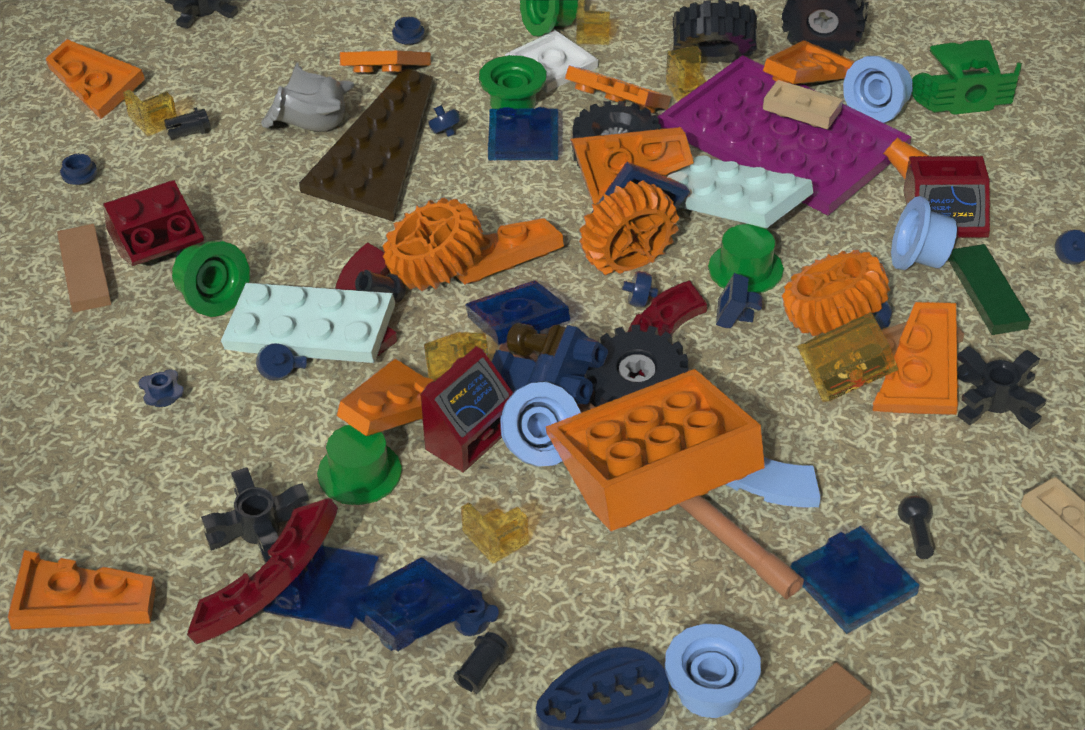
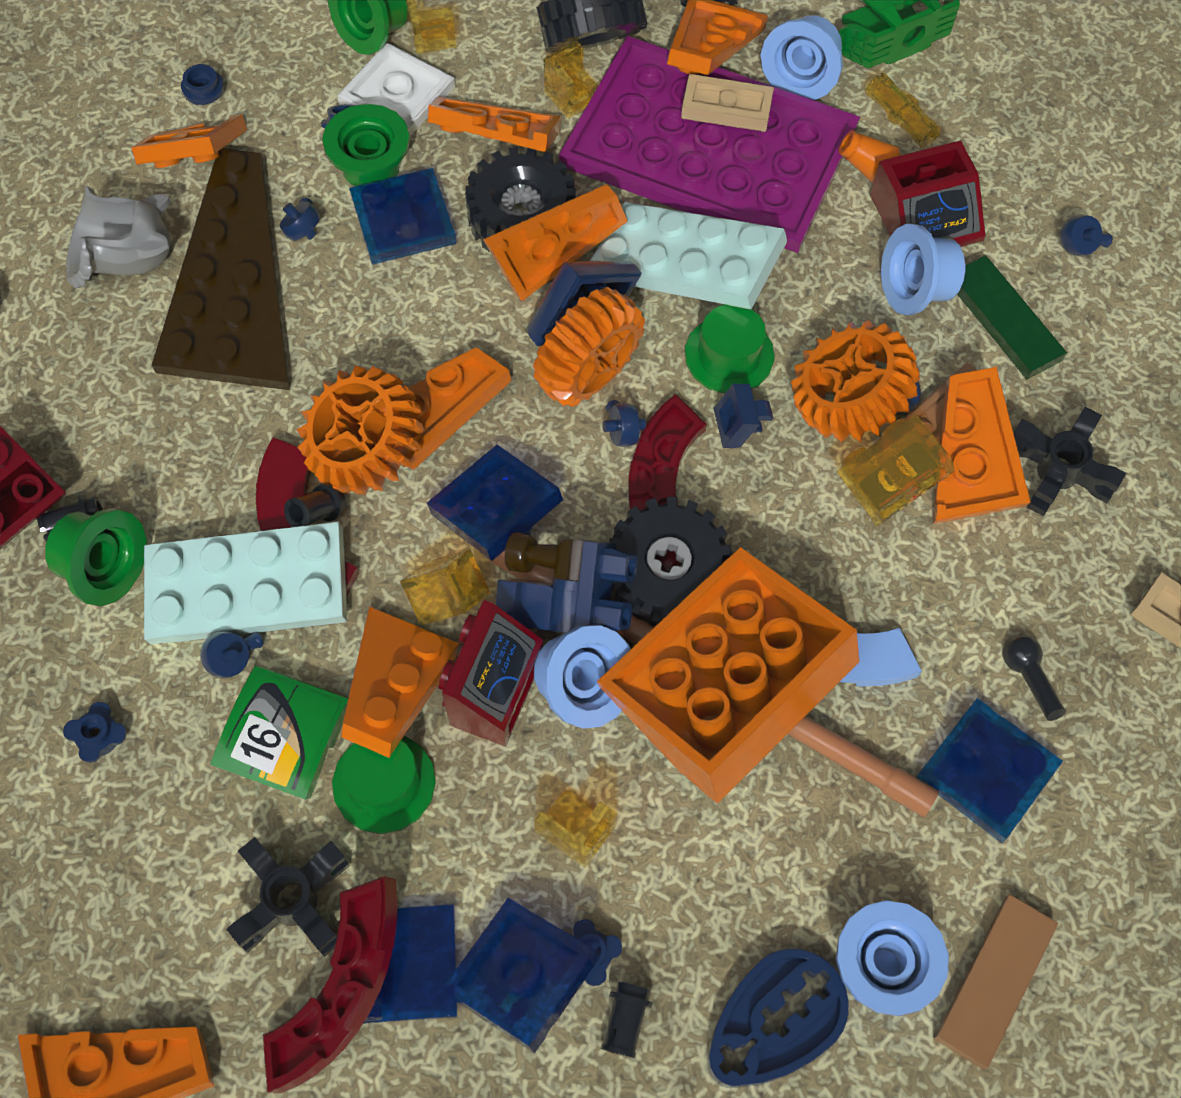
camera: 20 degrees left, 20 degrees up
none -> slope [210,665,348,800]
none -> clear yellow pin [866,73,941,148]

